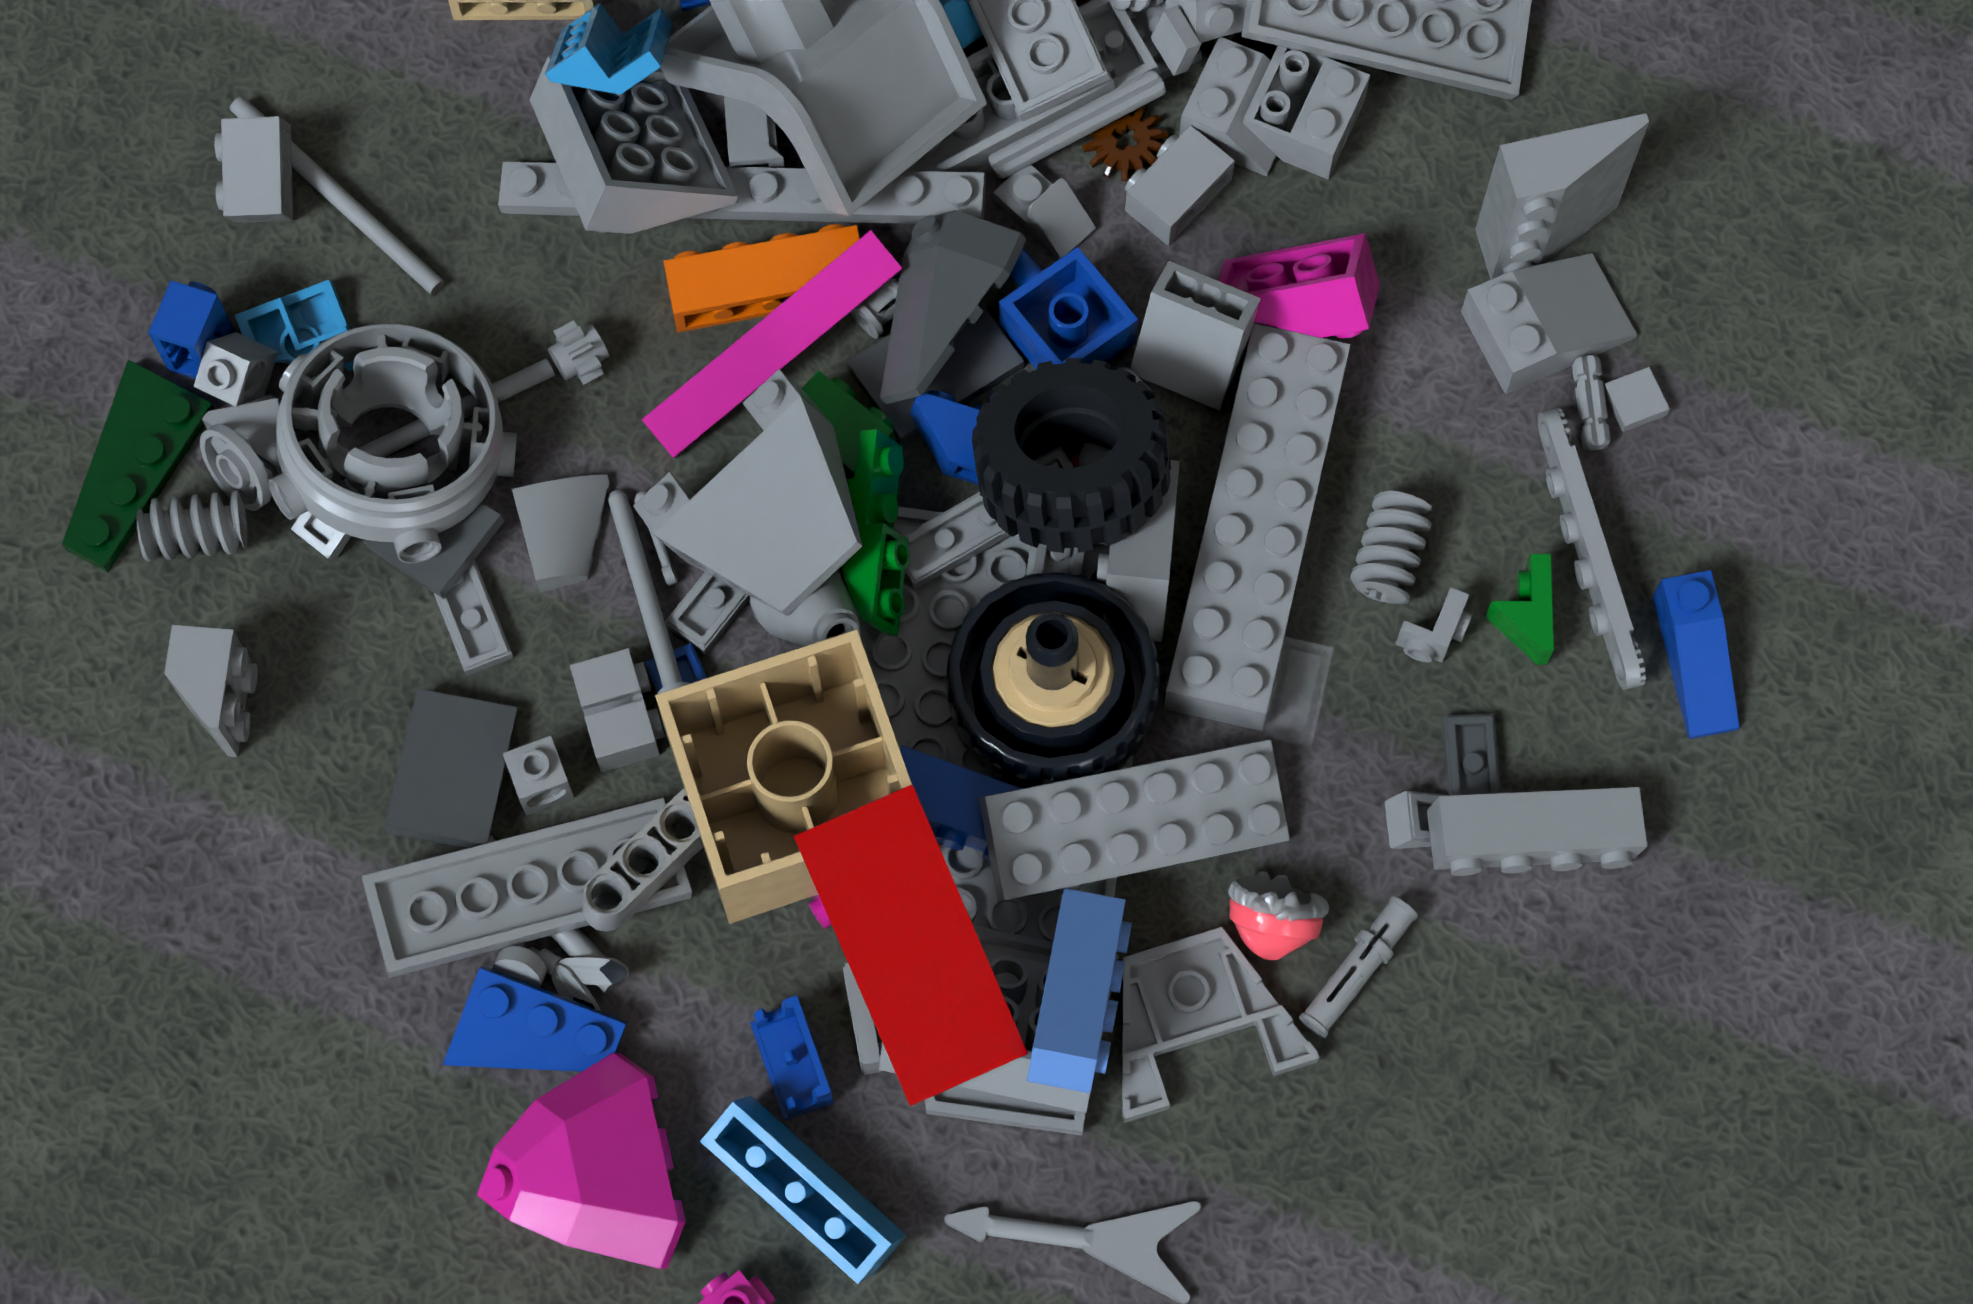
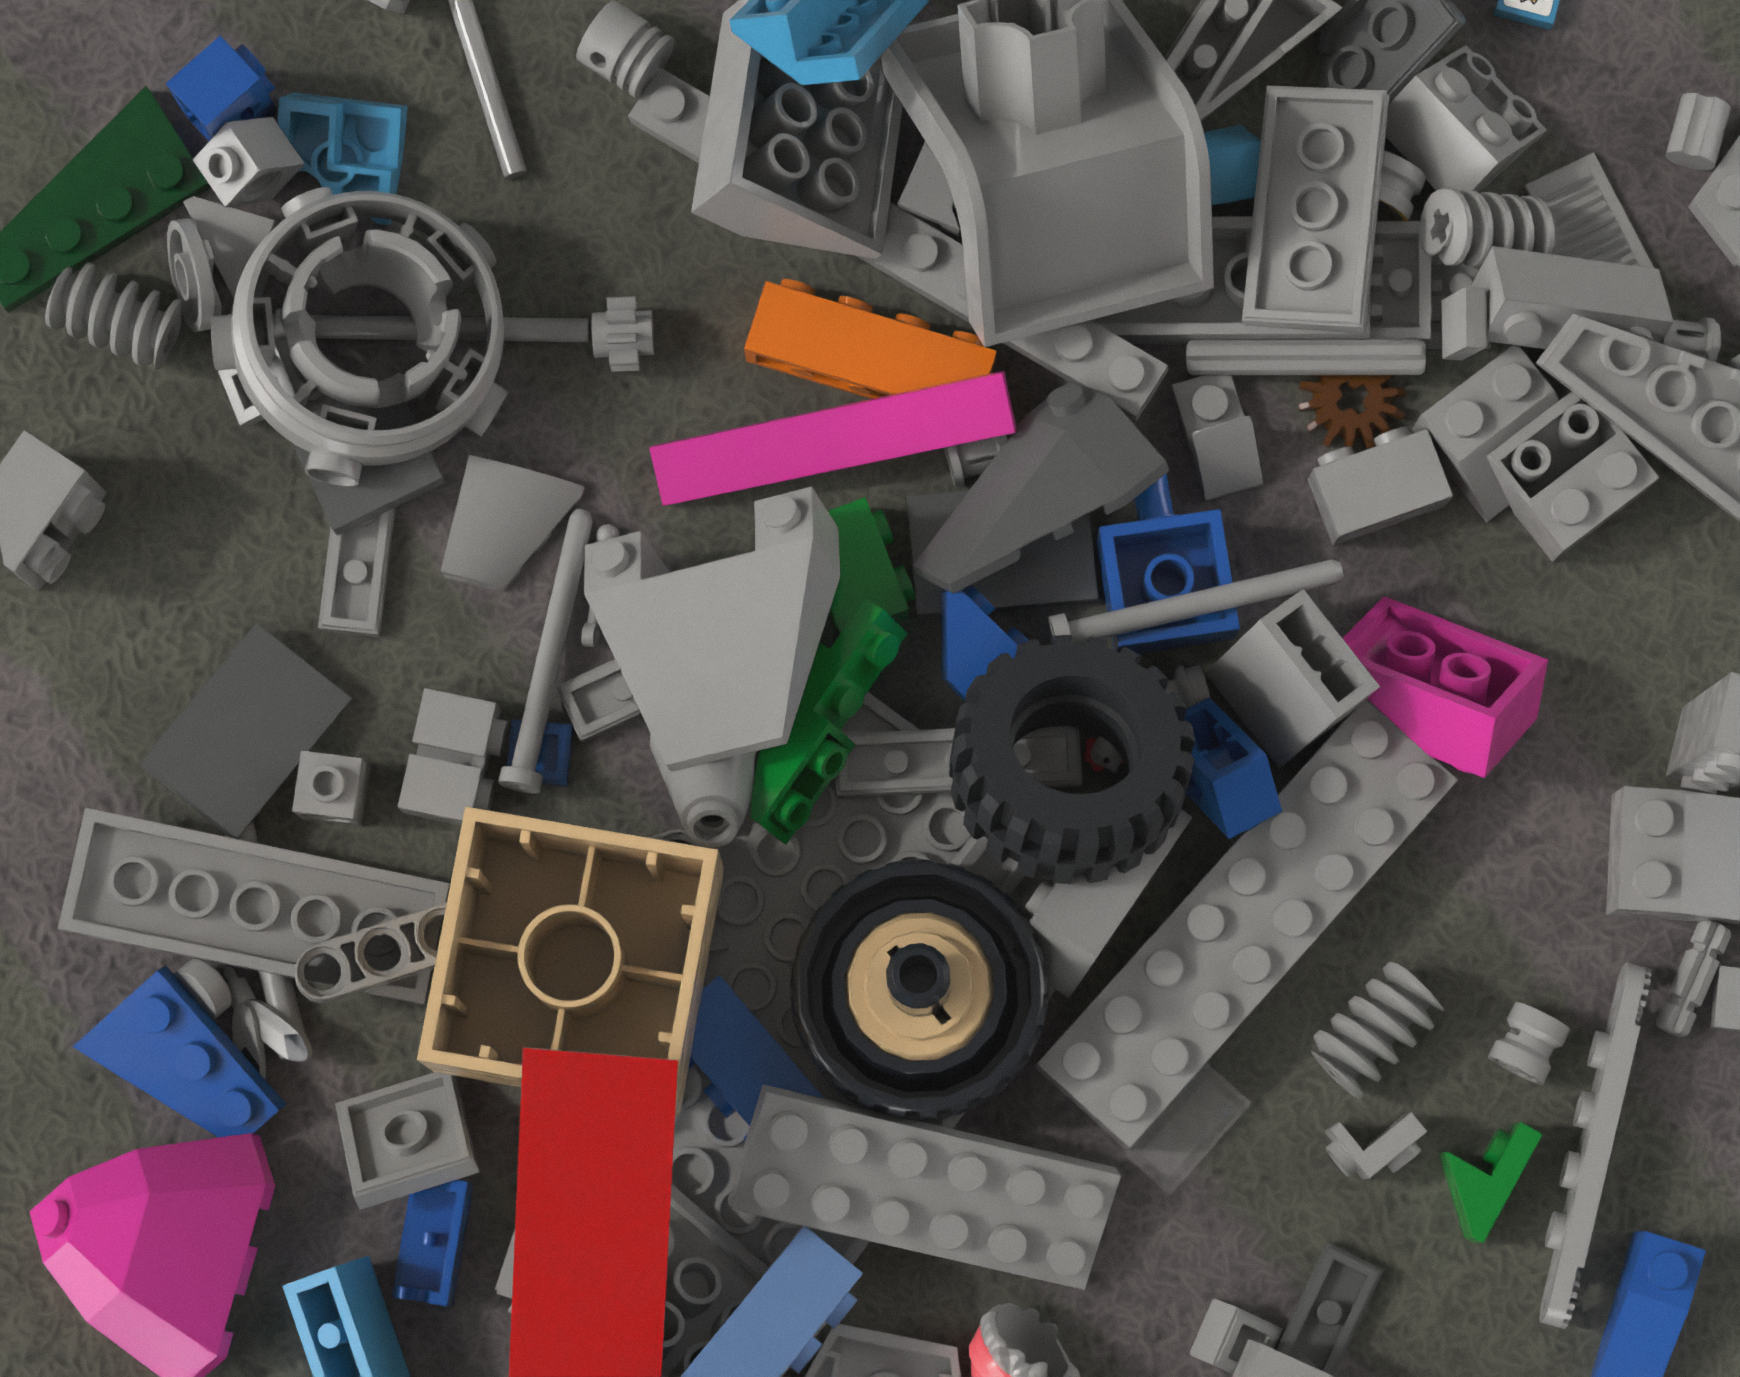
camera: 30 degrees right, 10 degrees up
none -> light grey tile [335,1072,479,1210]
none -> light grey piece [576,0,675,99]
none -> light grey bar [1049,559,1344,643]
none -> blue brick [1184,697,1282,839]
none -> light grey wheel [1488,1002,1571,1085]

